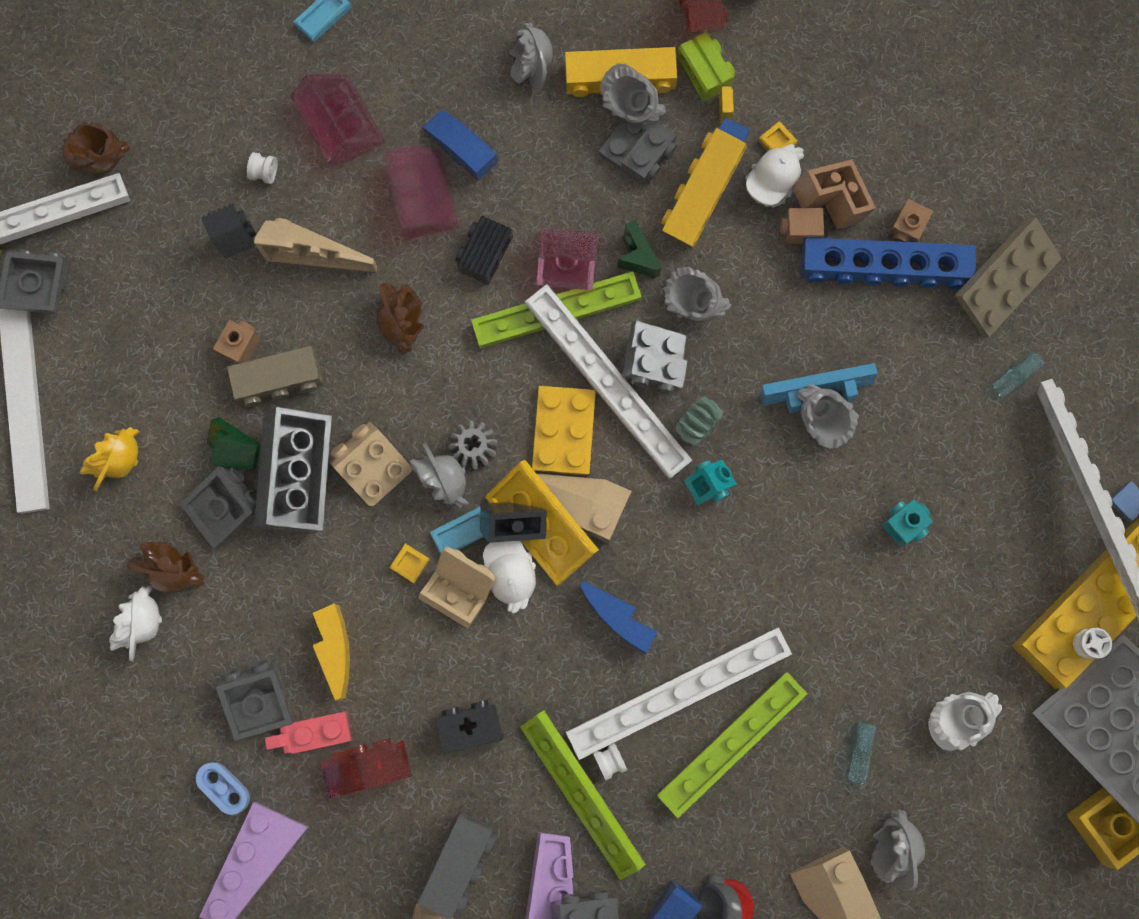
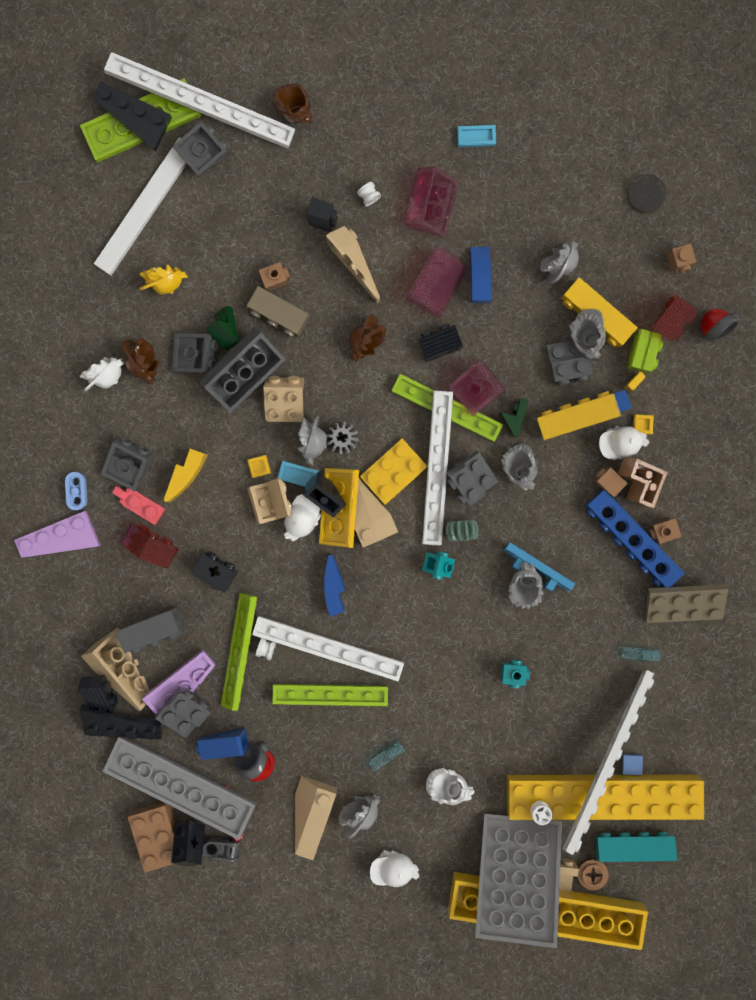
camera: 45 degrees right, 10 degrees up
none -> white hair [370,850,419,887]

